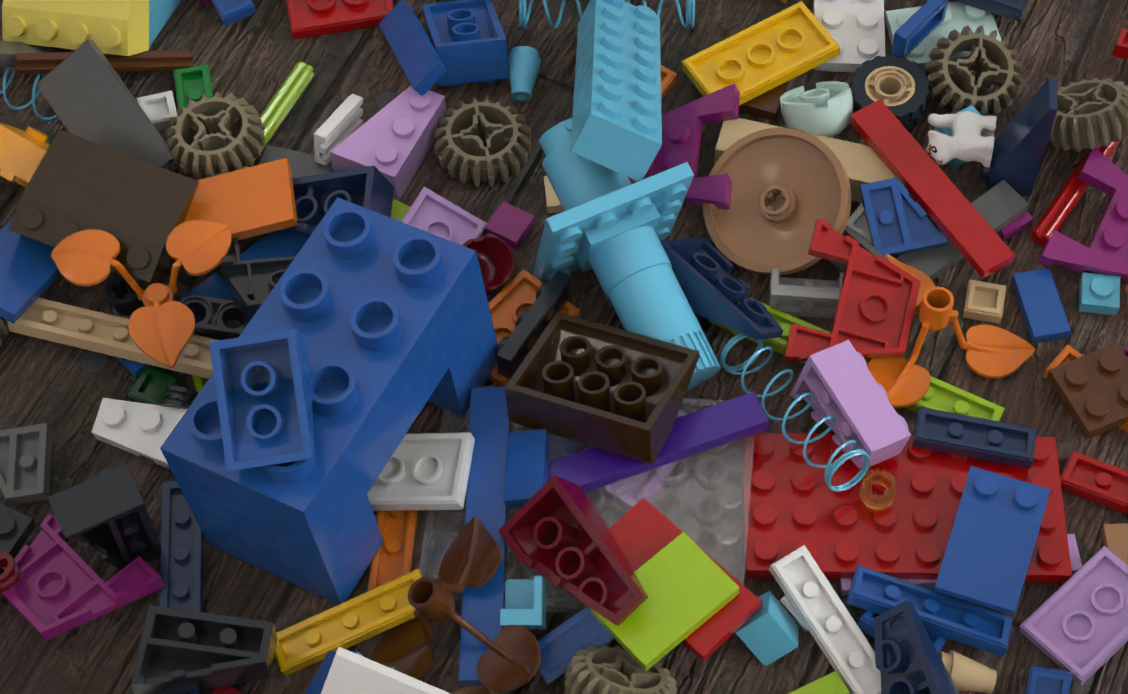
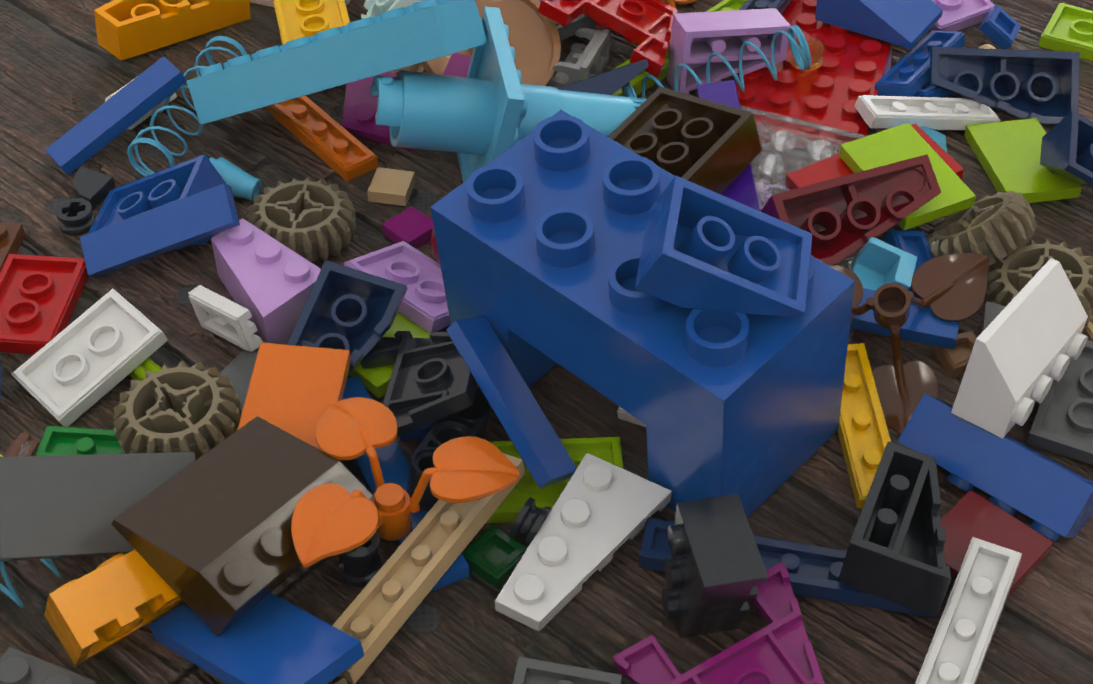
camera: 75 degrees left, 15 degrees down
none -> white tile [11,289,168,427]

